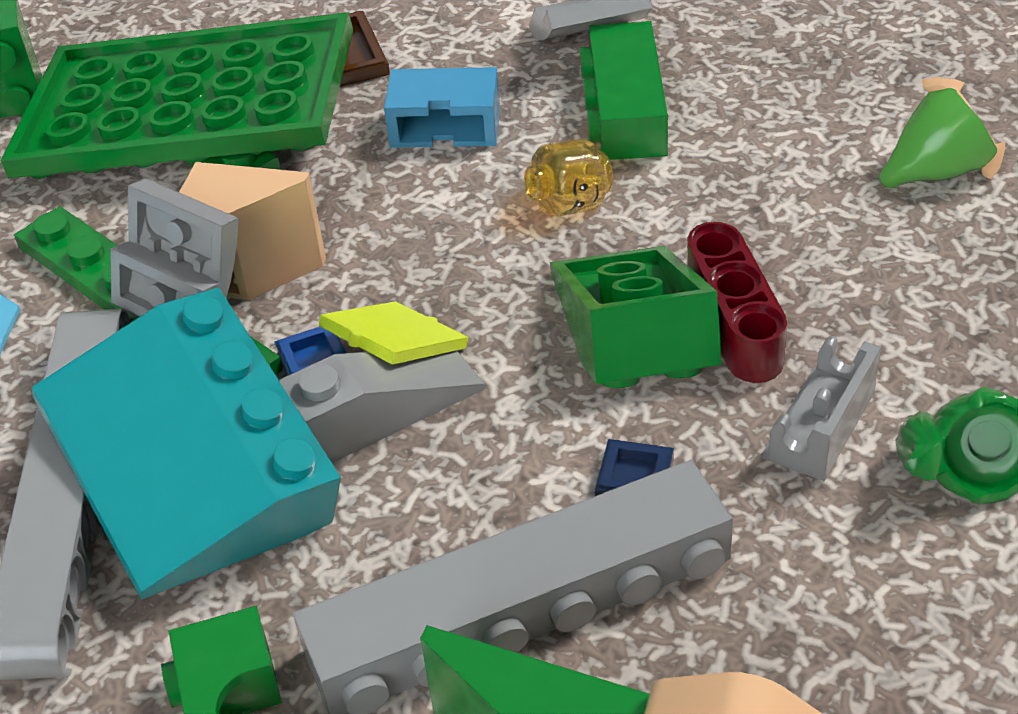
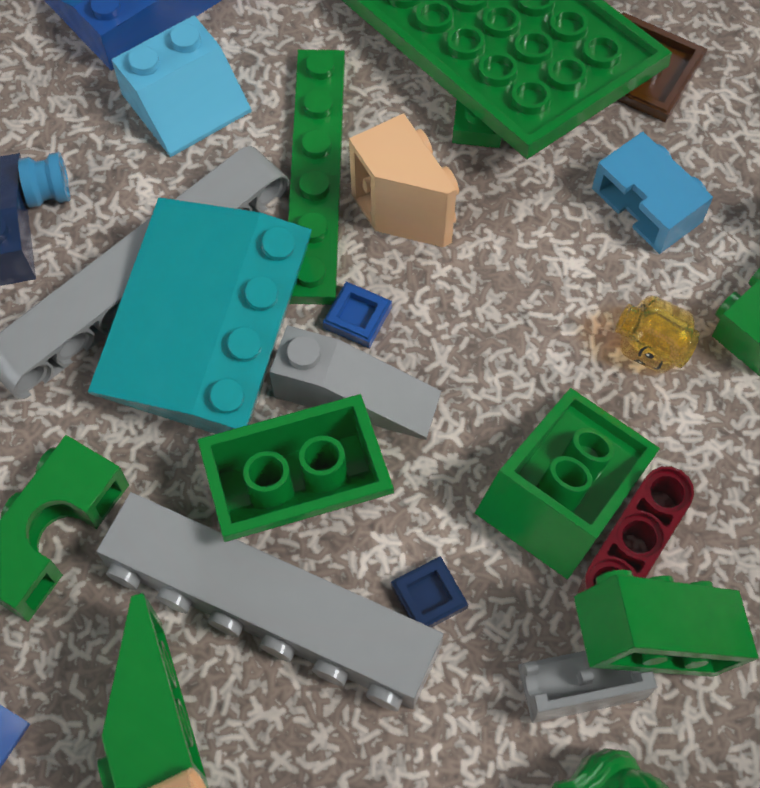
camera: 45 degrees right, 20 degrees up
light grey slope [111,178,239,316] -> none
neon yellow piece [319,301,469,365] -> none
none -> green slope [197,394,394,542]
none -> green brick [574,570,759,677]

